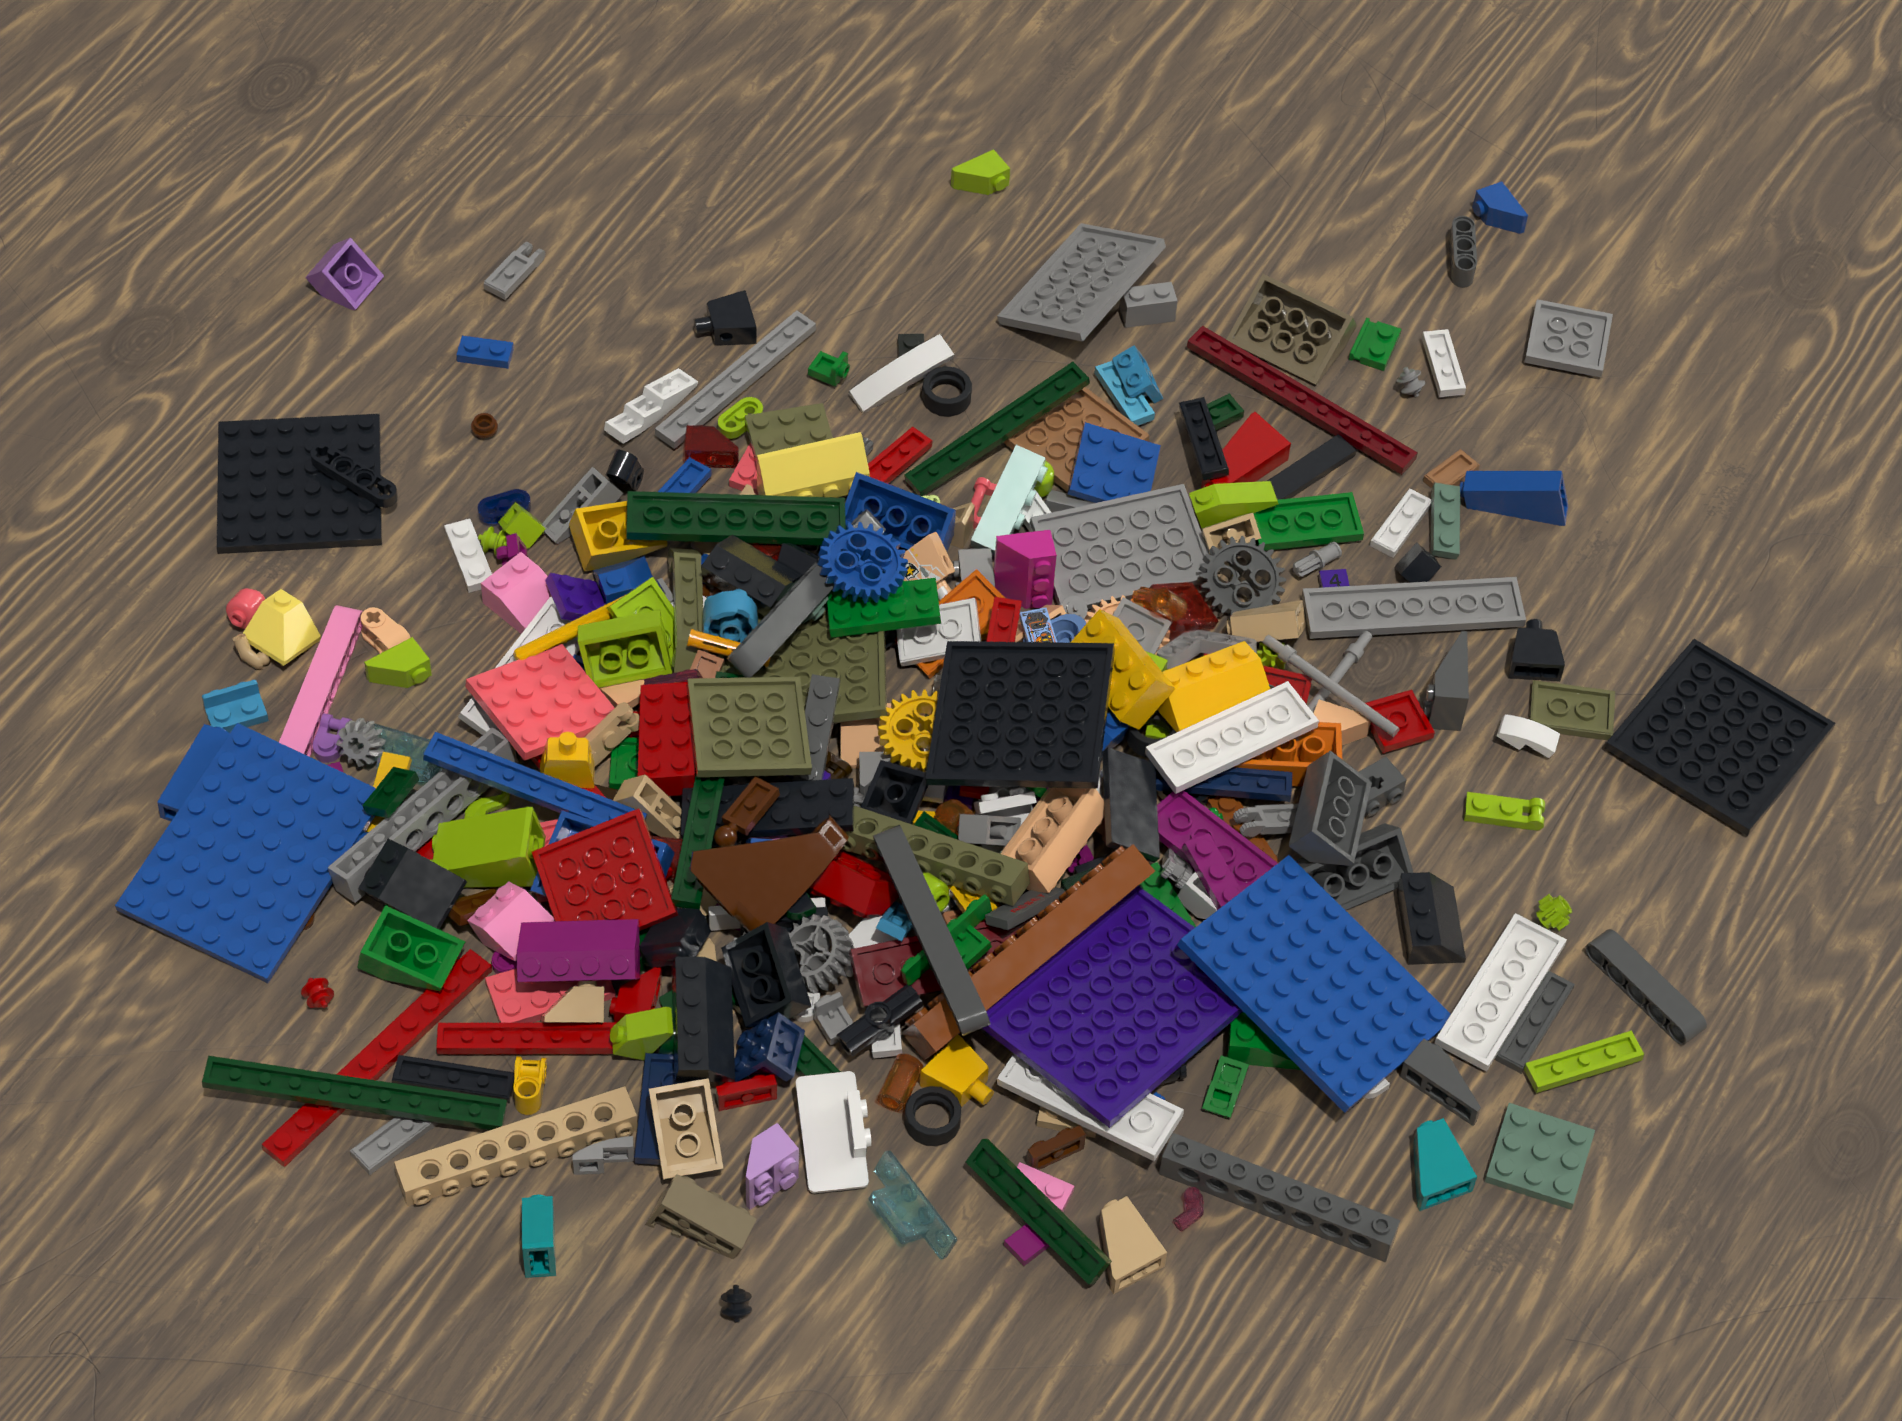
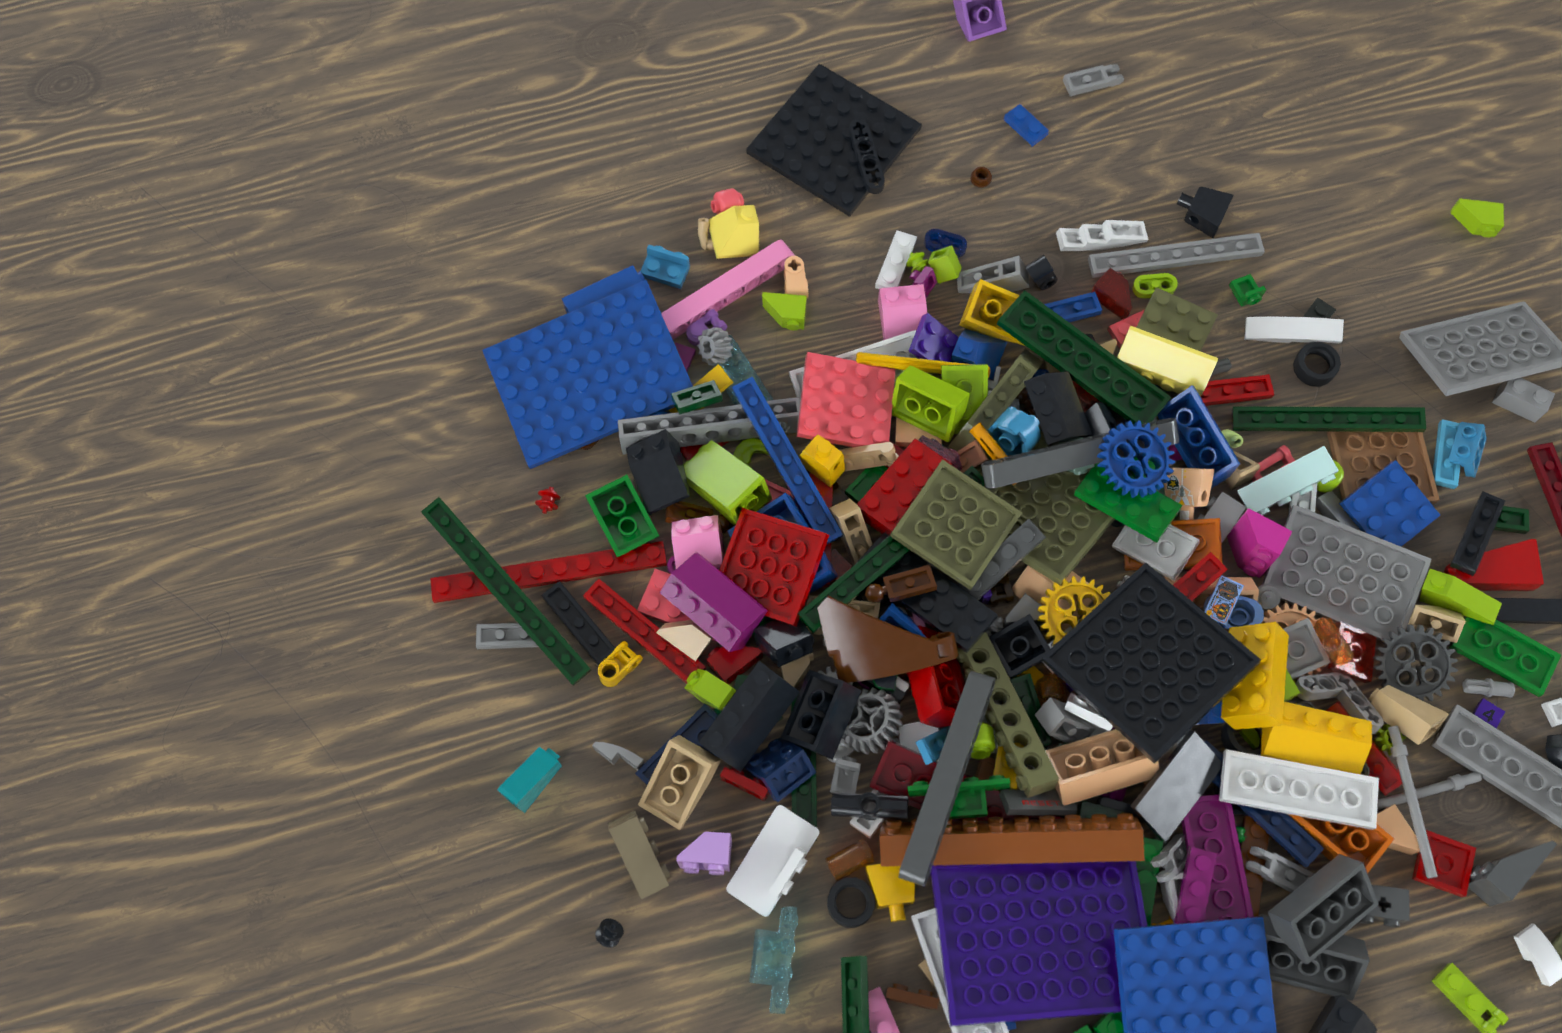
camera: 45 degrees right, 15 degrees up
tan brick [394,1086,638,1207] -> none

